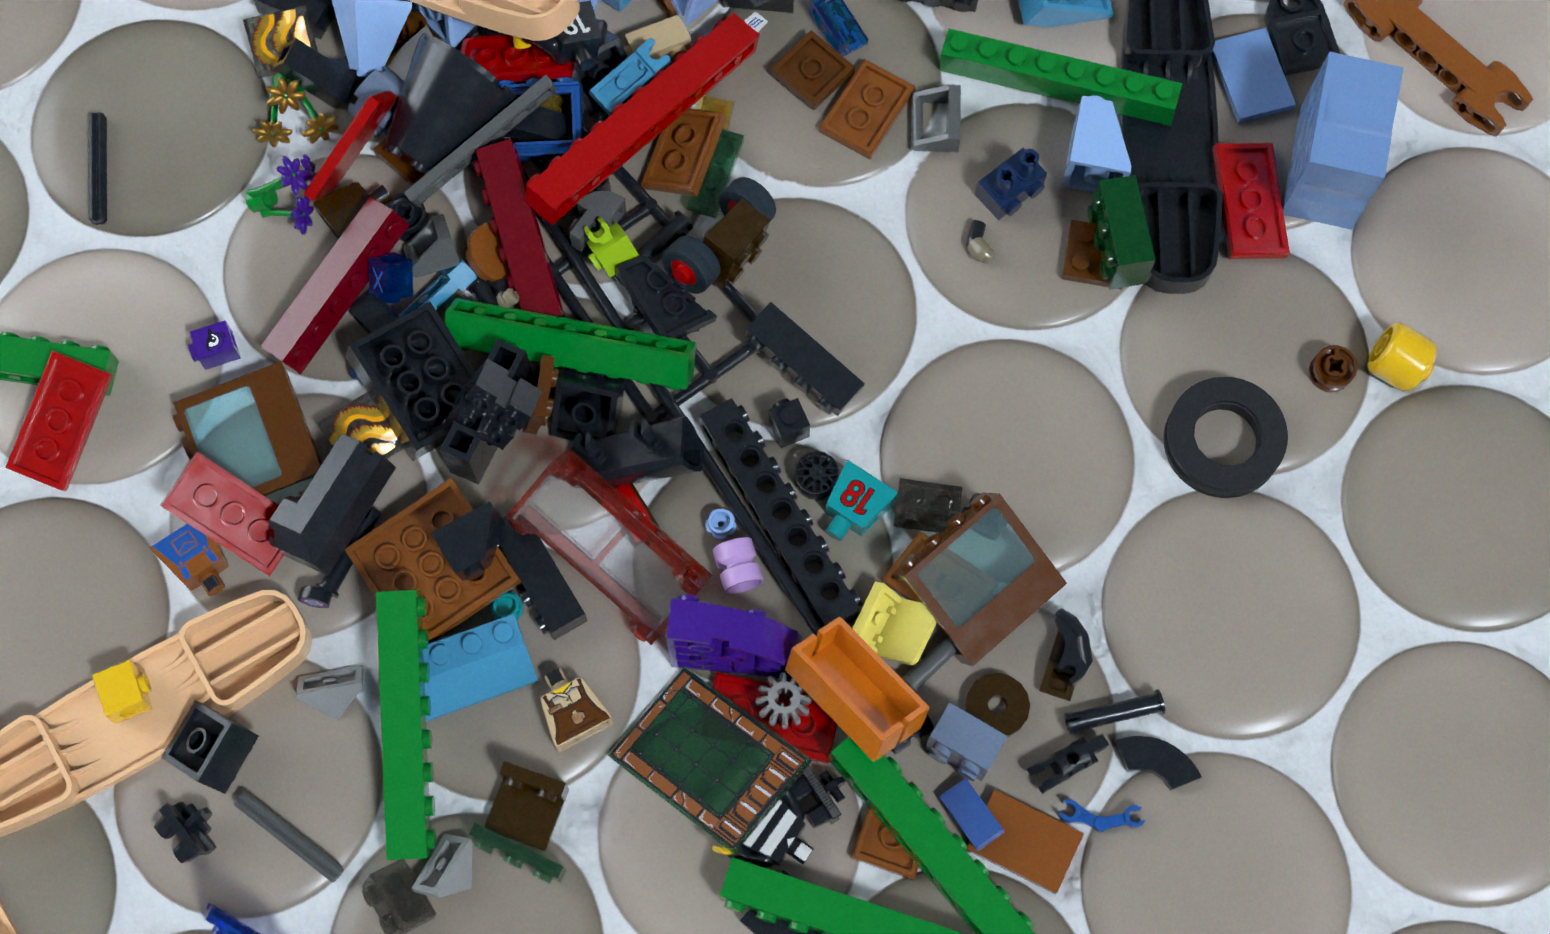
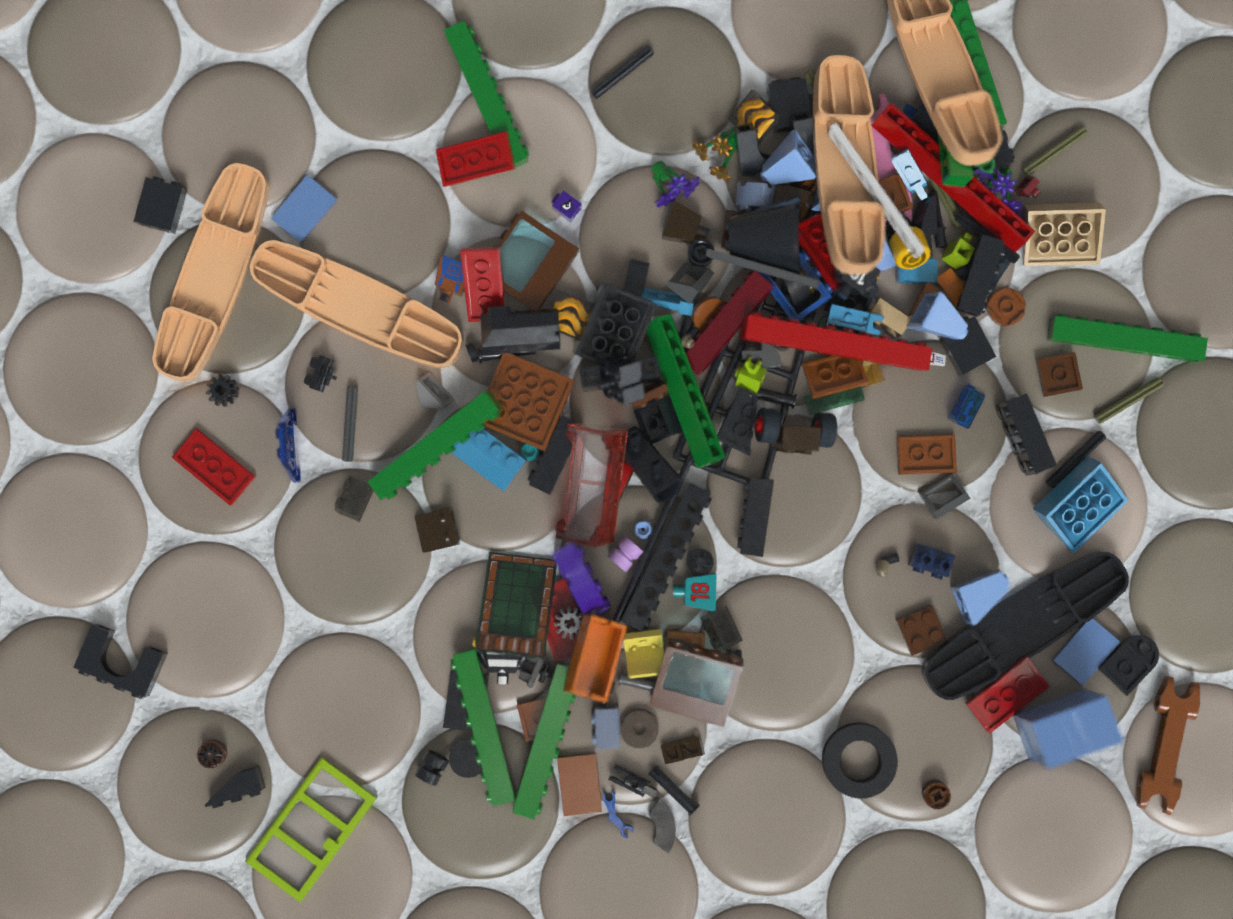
camera: 60 degrees right, 15 degrees up
yellow head [92,660,153,724] -> none
black slope [161,700,259,794] -> none
brick [260,197,409,375] -> none
red tile [304,90,398,201] -> none
clear blue brick [368,252,413,304] -> none
light grey slope [411,833,473,898] -> none
black slope [432,501,505,581] -> none
clear green plate [469,823,566,884] -> none
torso [540,668,614,753] -> none
black brick [769,398,810,448] -> none
reddish brown plate [771,30,855,110] -> none
blue tile [939,778,1005,851] -> none
green brick [940,28,1182,126] -> none
black piece [1055,608,1093,688] -> none
dark green brick [1087,175,1155,290] -> none
yellow head [1367,322,1437,392] -> none

